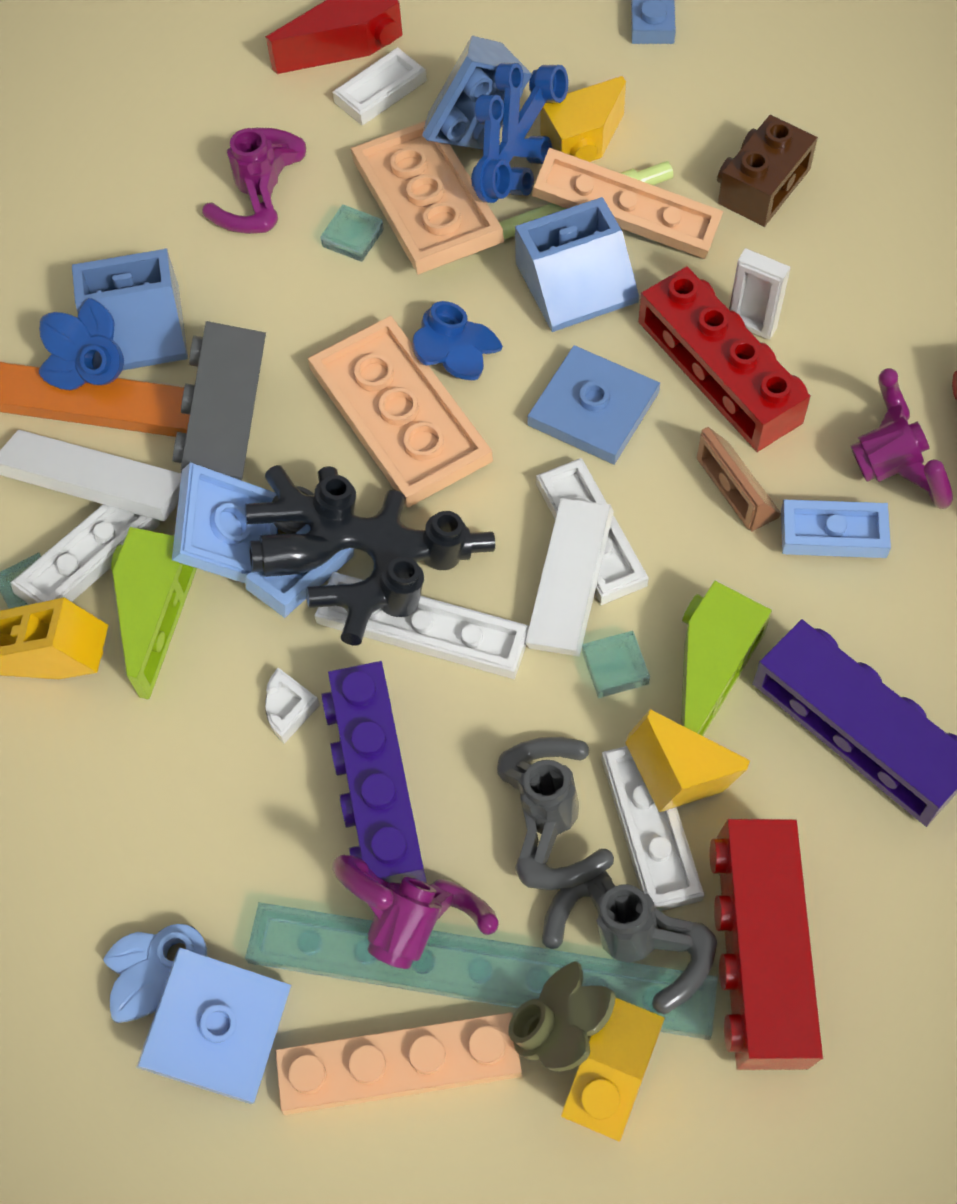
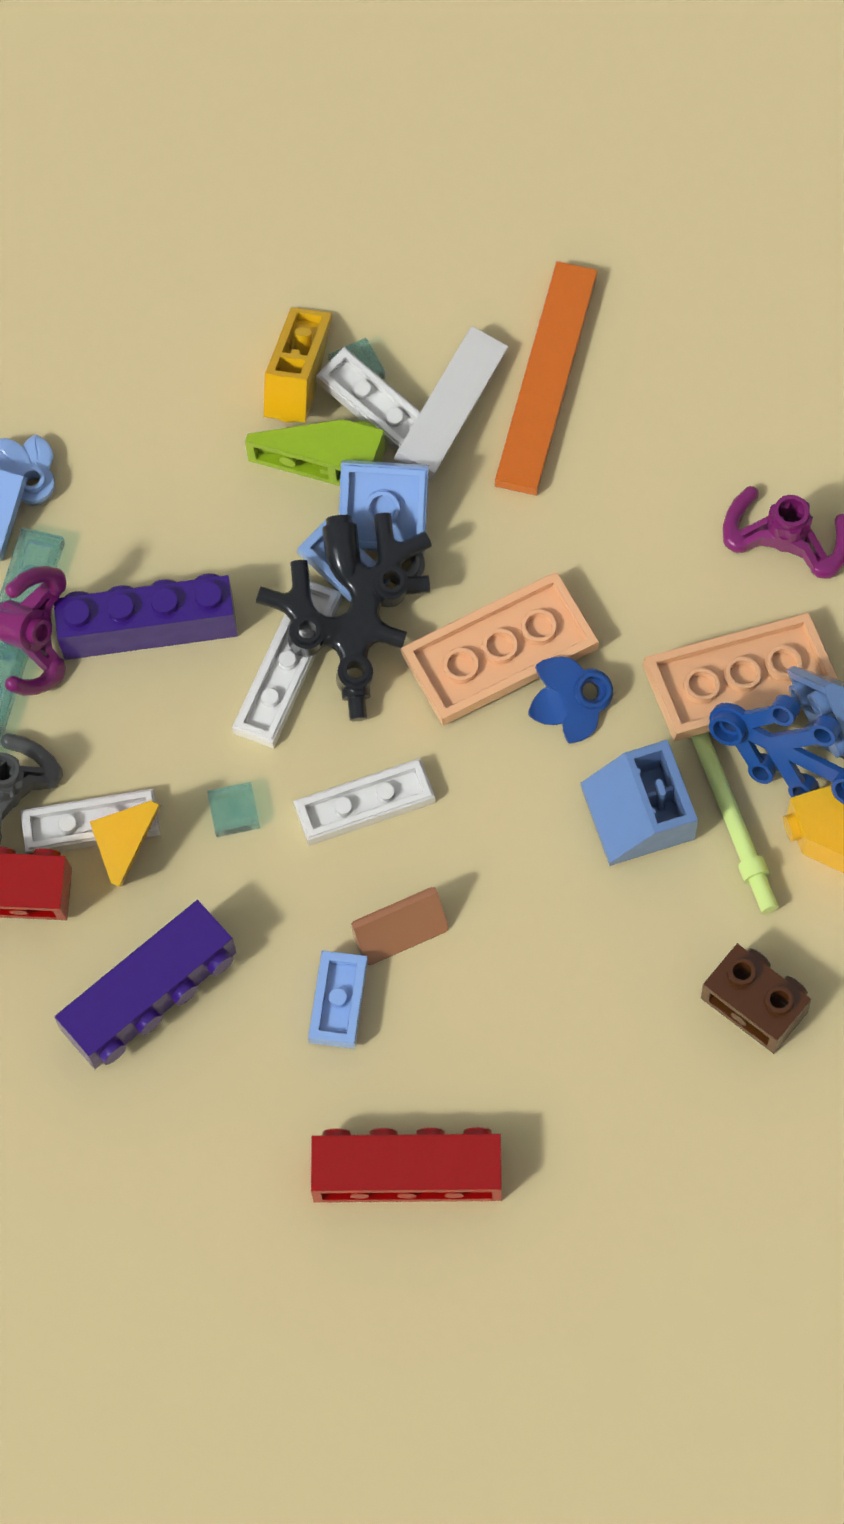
camera: 95 degrees right, 5 degrees up
blue plate [39,298,124,390] -> none
medium blue slope [72,248,188,370] -> none
dark grey wedge [172,321,266,480] -> none
white tile [265,668,320,744] -> none
clear light blue tile [320,204,384,262] -> none
dark grey piece [497,737,614,890] -> none
white tile [525,498,614,657] -> none
medium blue plate [528,345,660,465] -> none
light nougat plate [532,148,723,259] -> none
red brick [638,266,811,452] -> none
lime slope [681,580,772,736] -> none
white tile [729,248,791,340] -> none
magenta piece [850,368,953,509] -> none

